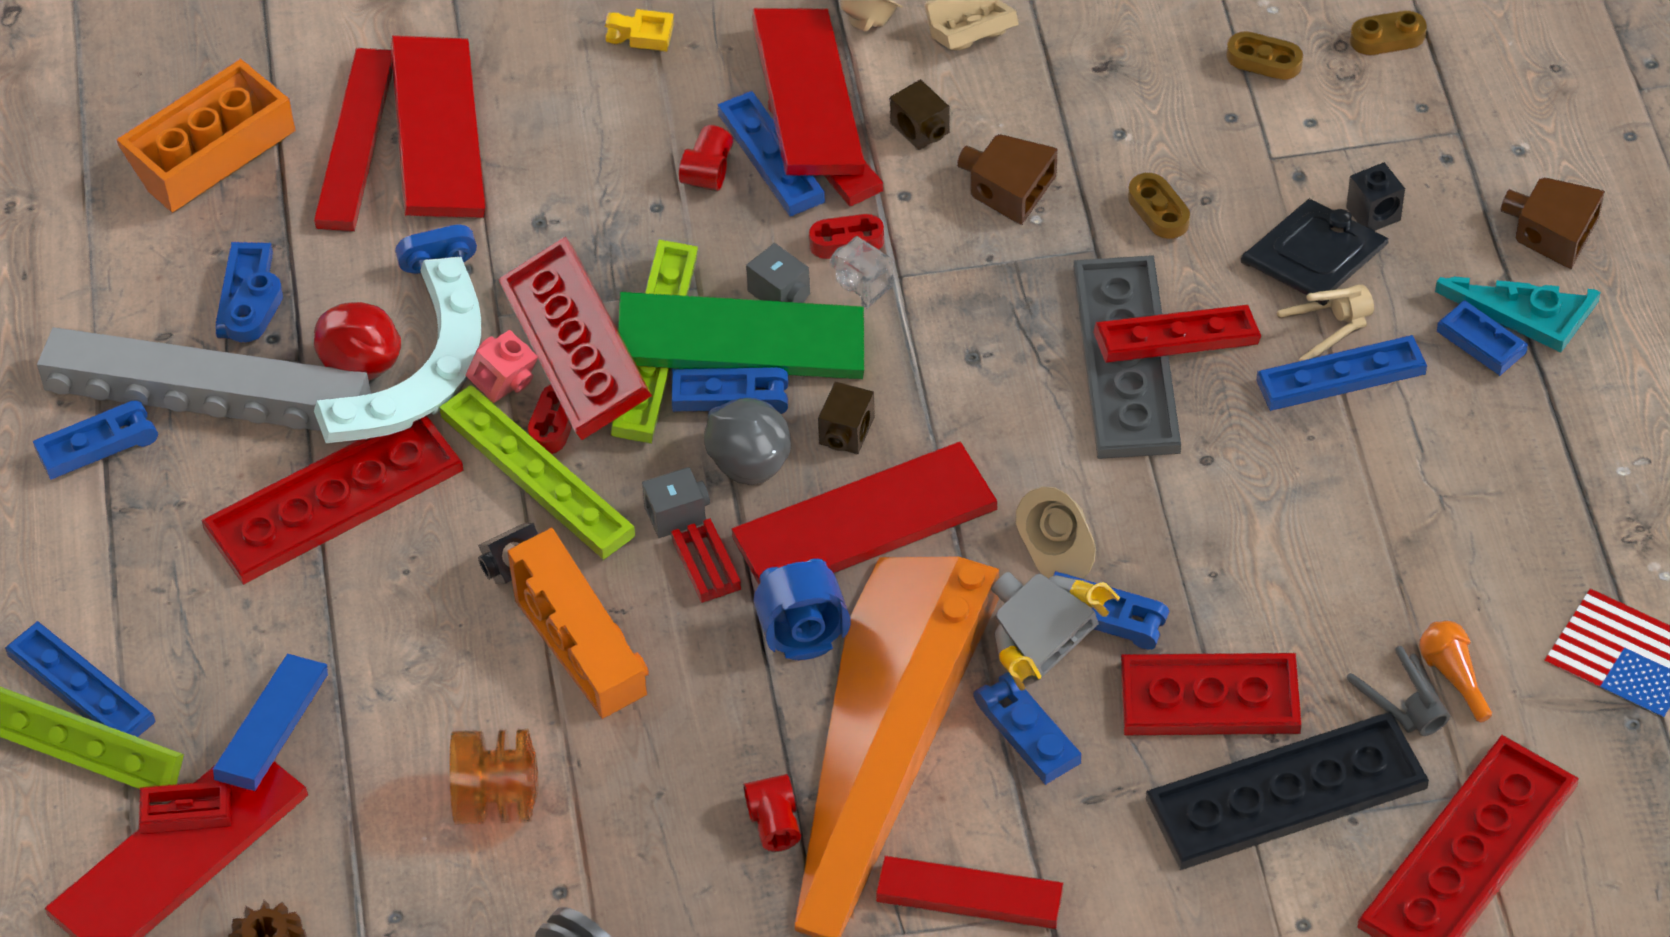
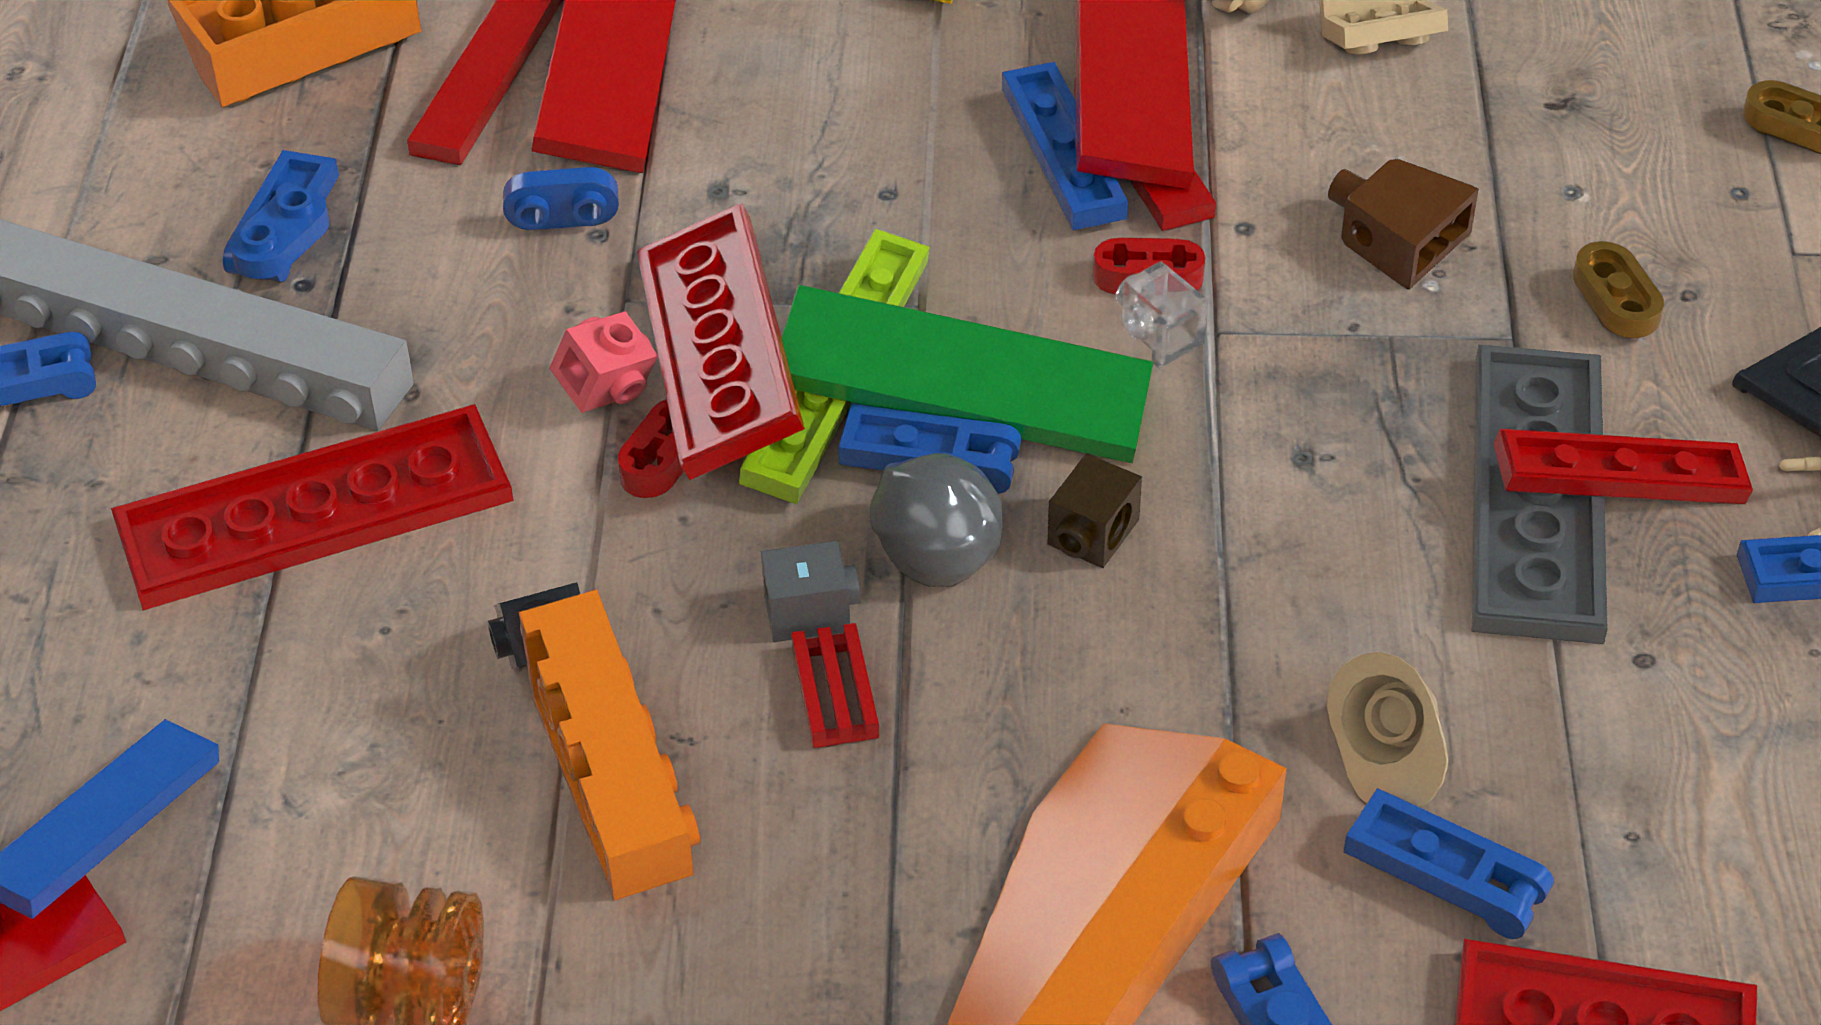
camera: 10 degrees right, 5 degrees down
light aqua plate [314,257,481,443] -> none
red piece [314,302,401,380] -> none
lime plate [439,385,635,560] -> none
red piece [679,125,733,191] -> none
red tile [731,441,997,584] -> none
dark grey brick [746,243,810,303] -> none
blue brick [754,558,851,660] -> none
dark brown brick [890,79,950,150] -> none
light grey torso [992,572,1120,691] -> none

